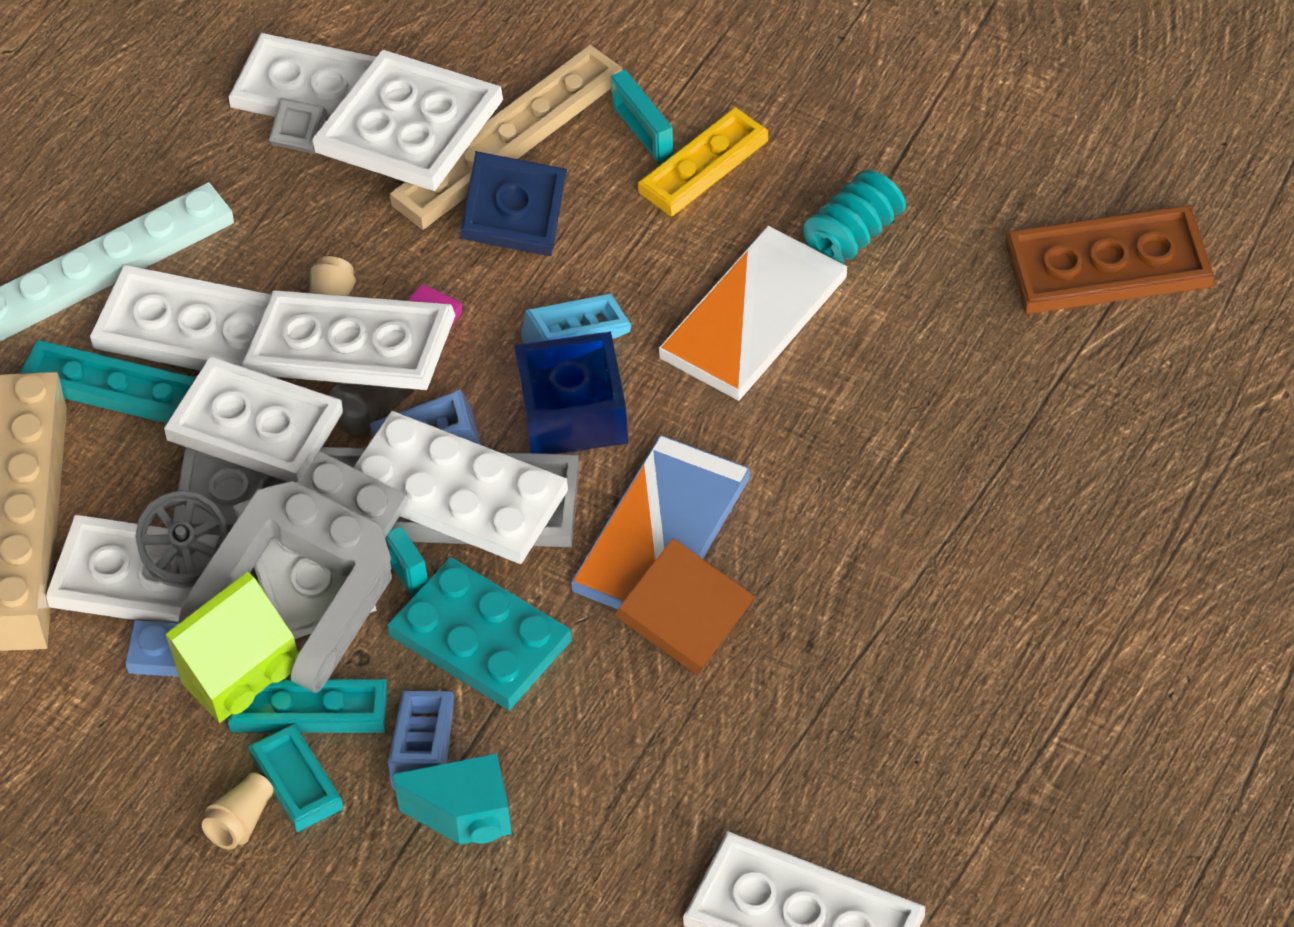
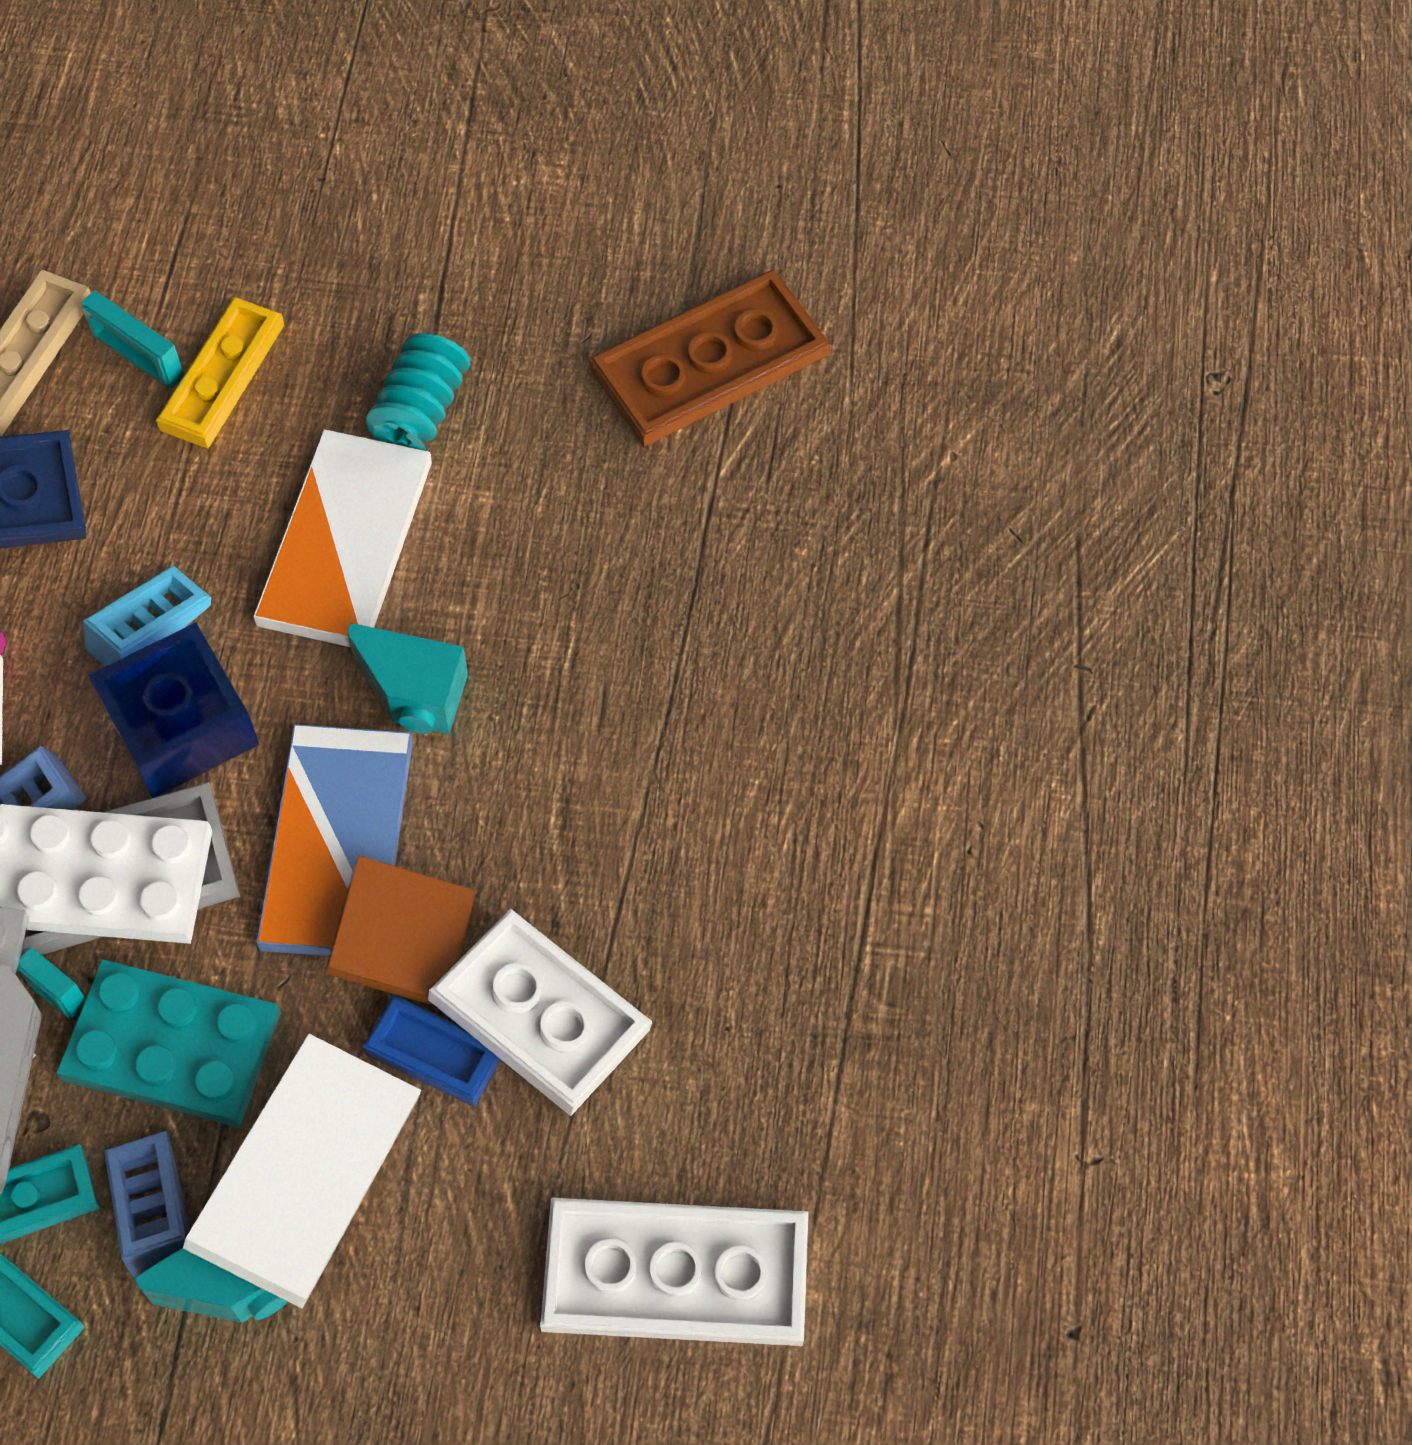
camera: 25 degrees left, 10 degrees up
none -> white tile [183,1034,421,1309]
none -> teal slope [347,623,468,734]
none -> blue tile [363,994,501,1107]
none -> white tile [428,909,652,1116]

